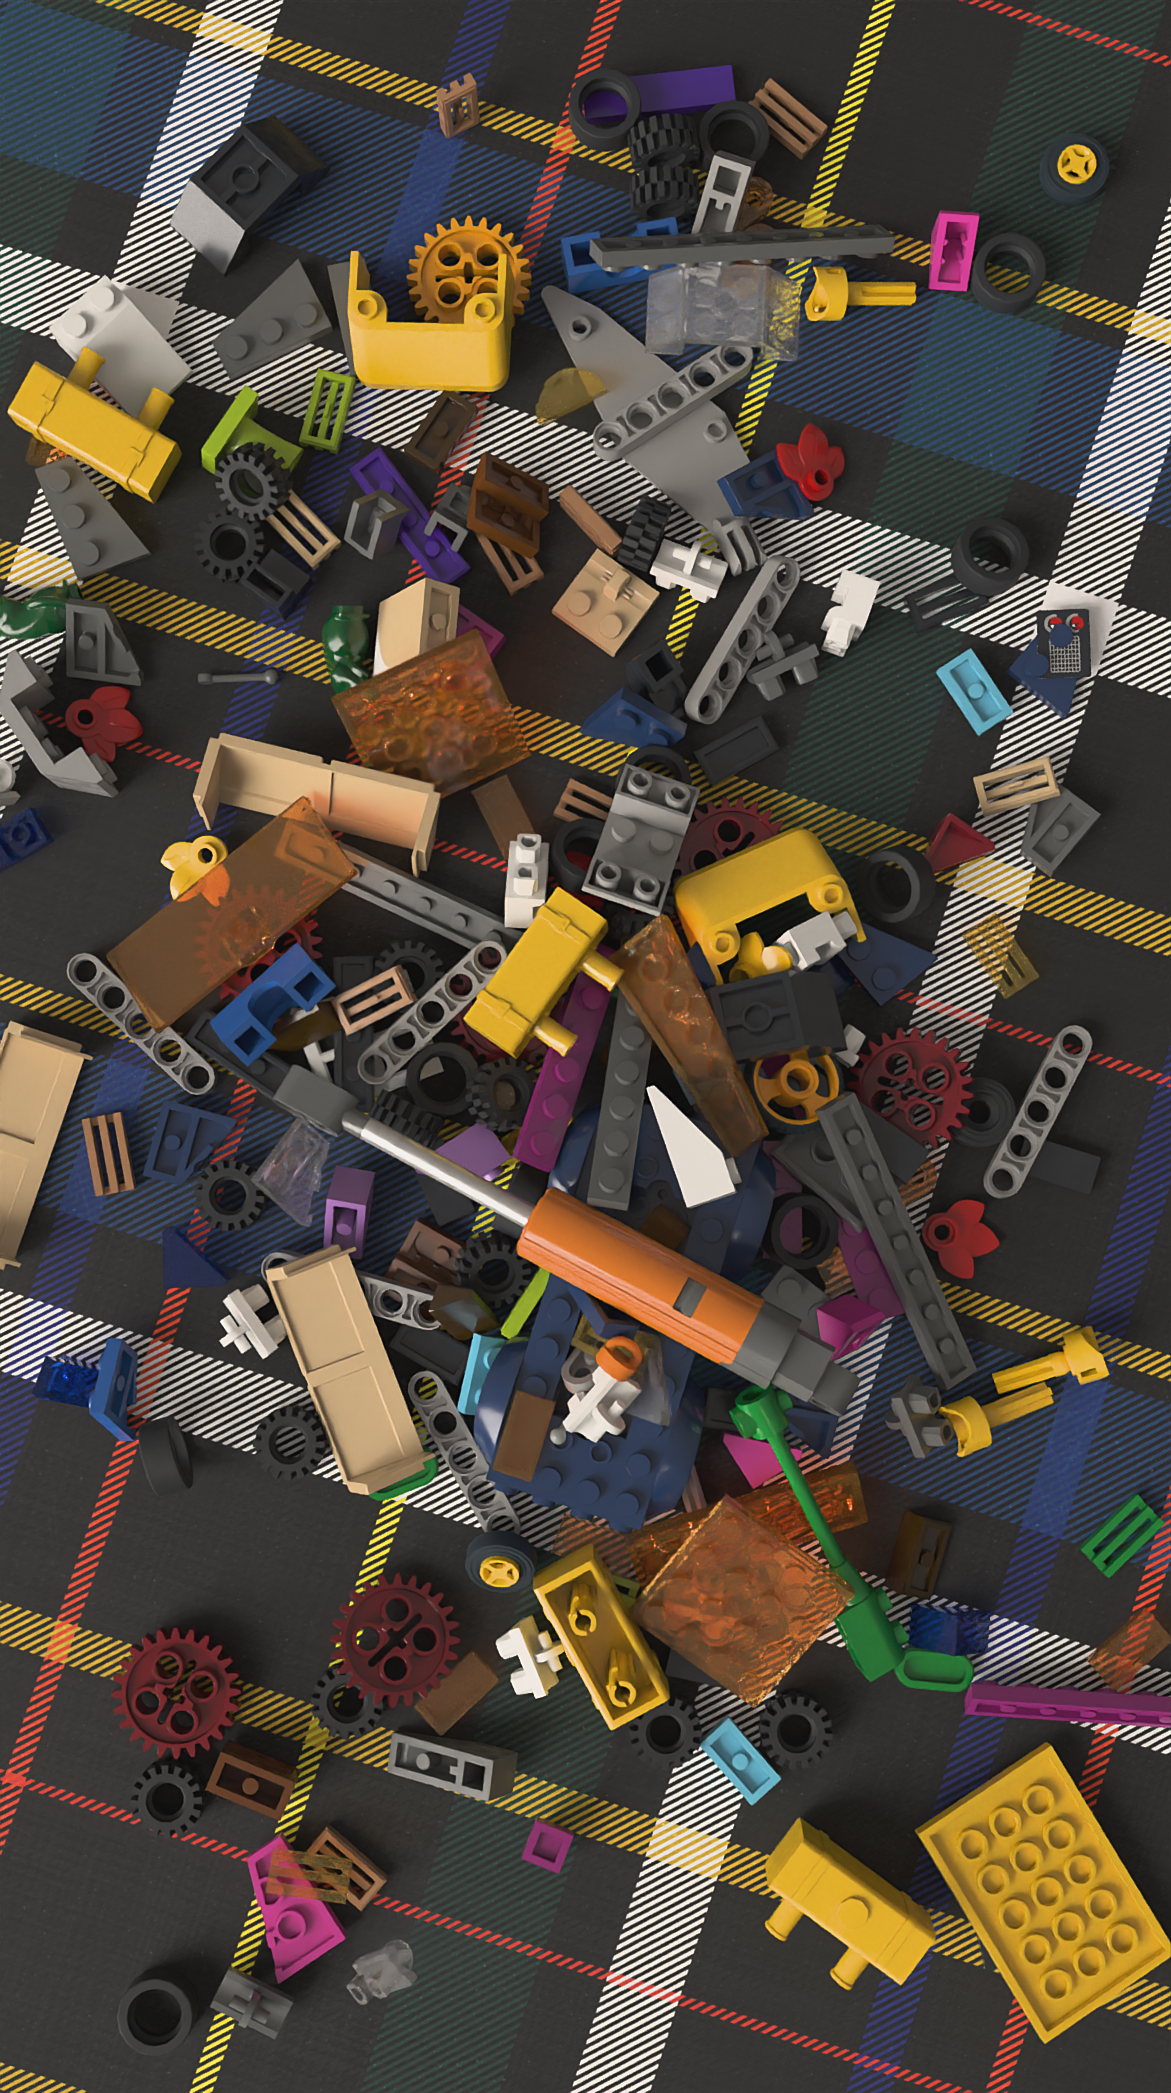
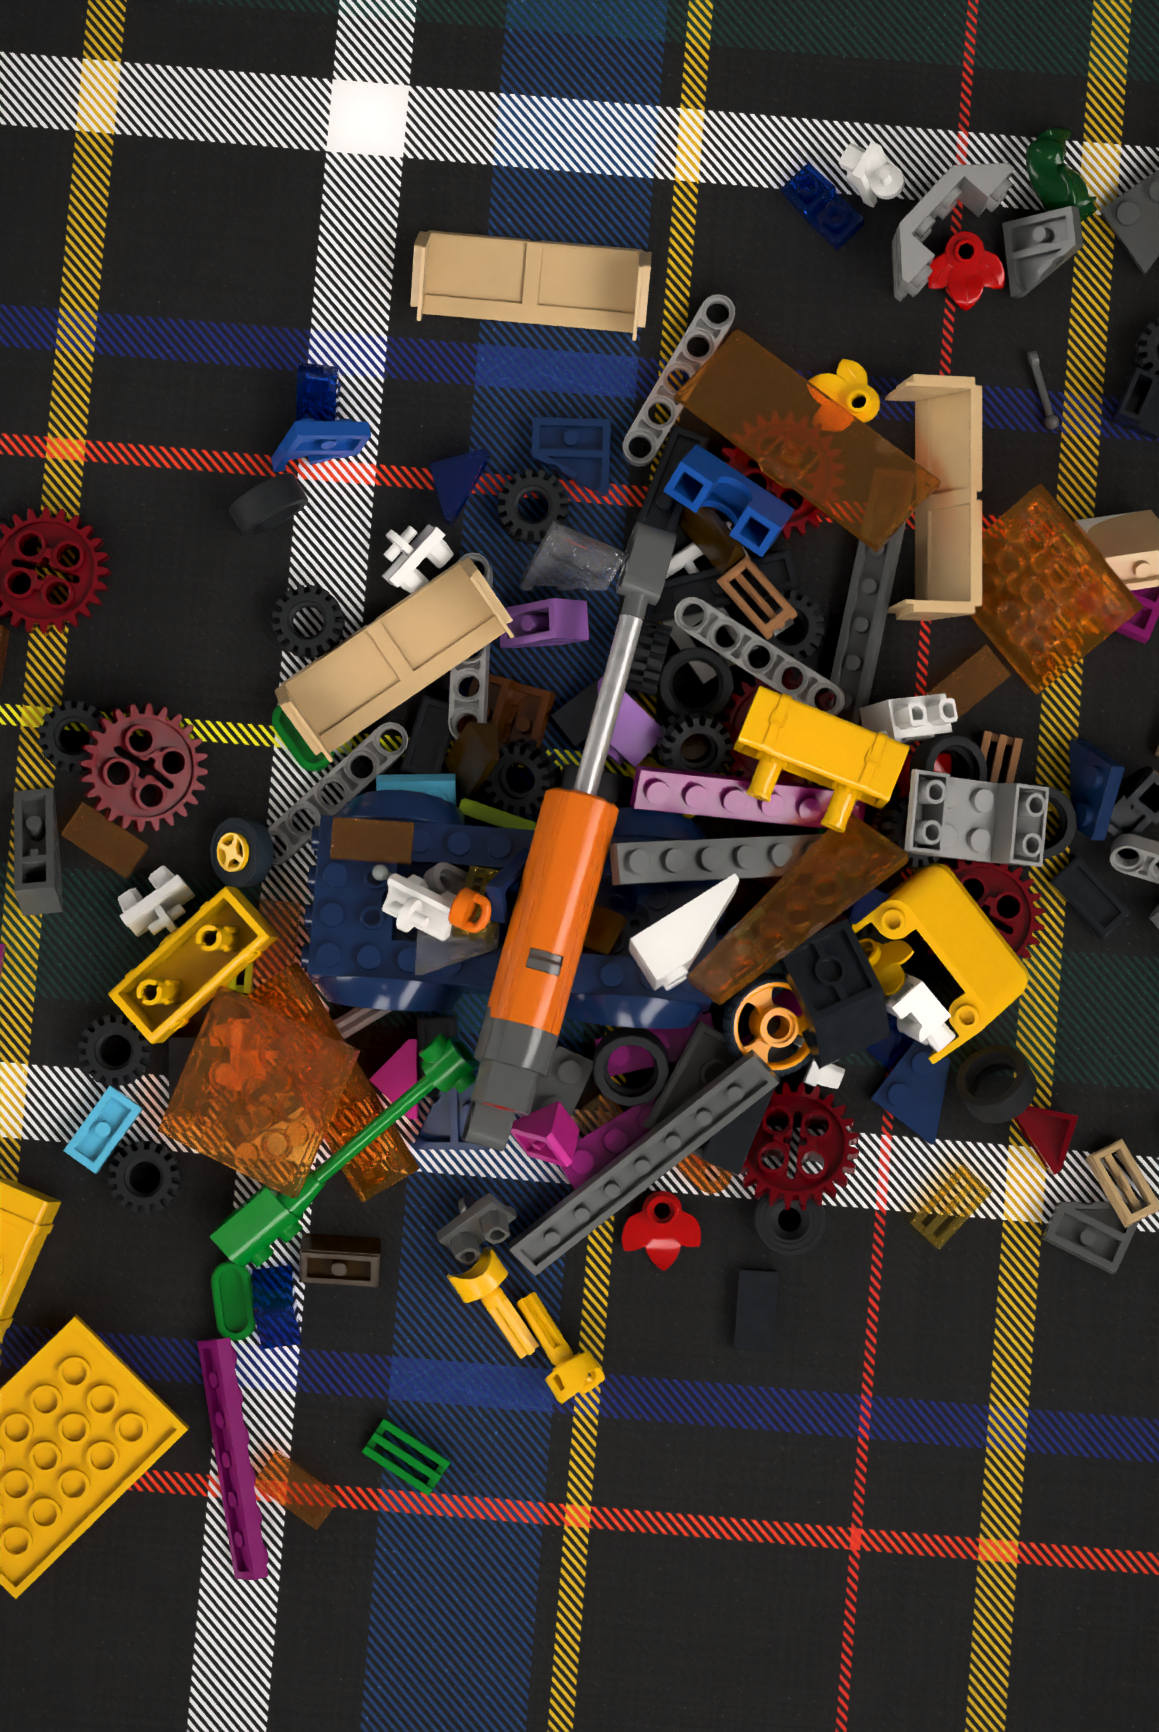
camera: 75 degrees right, 0 degrees up
medium nougat tile [82,1112,137,1197] -> none
dark green animal [322,606,381,705] -> none
light grey beam [983,1025,1092,1199] -> none

